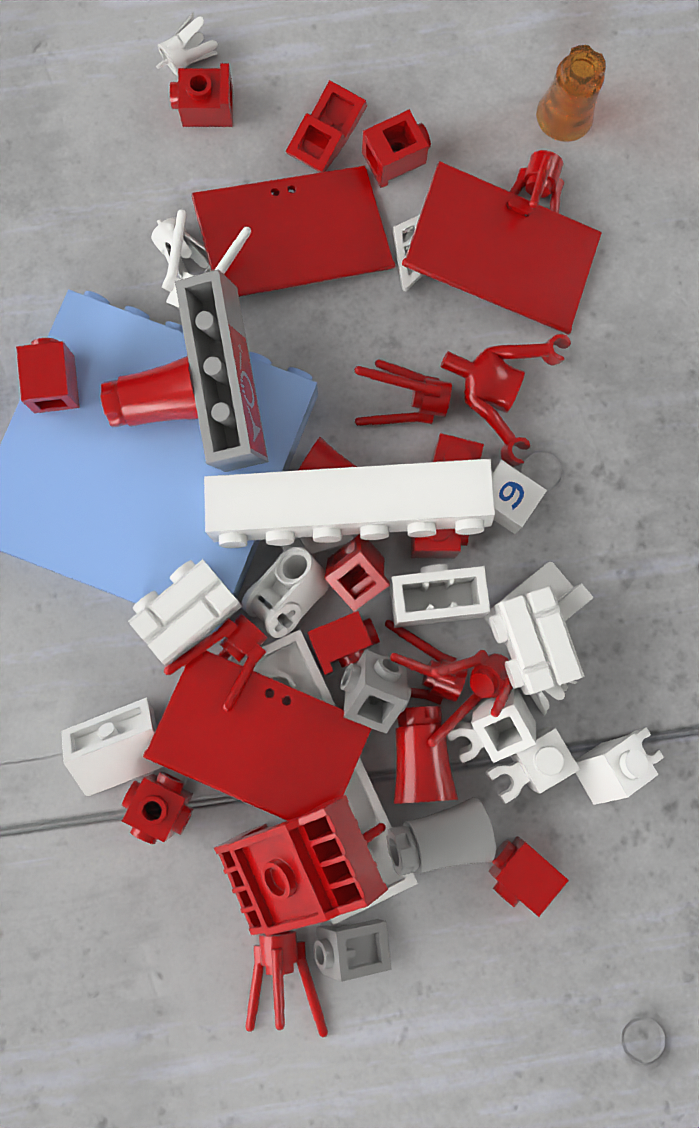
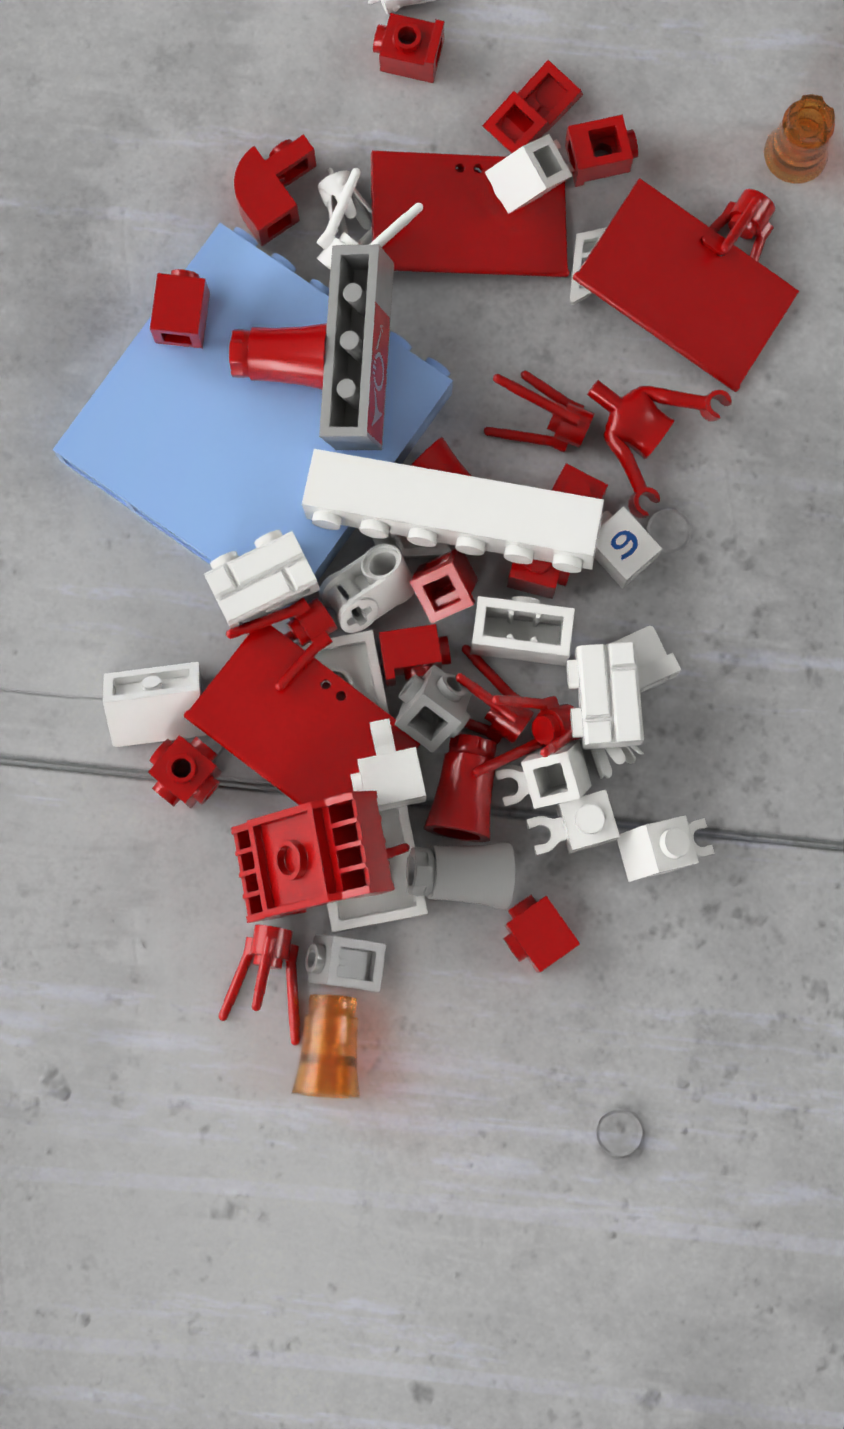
camera: 20 degrees right, 0 degrees up
none -> red brick [234,134,317,246]
none -> clear orange plant [291,994,360,1099]
none -> white brick [350,718,427,811]
none -> white brick [485,134,575,214]

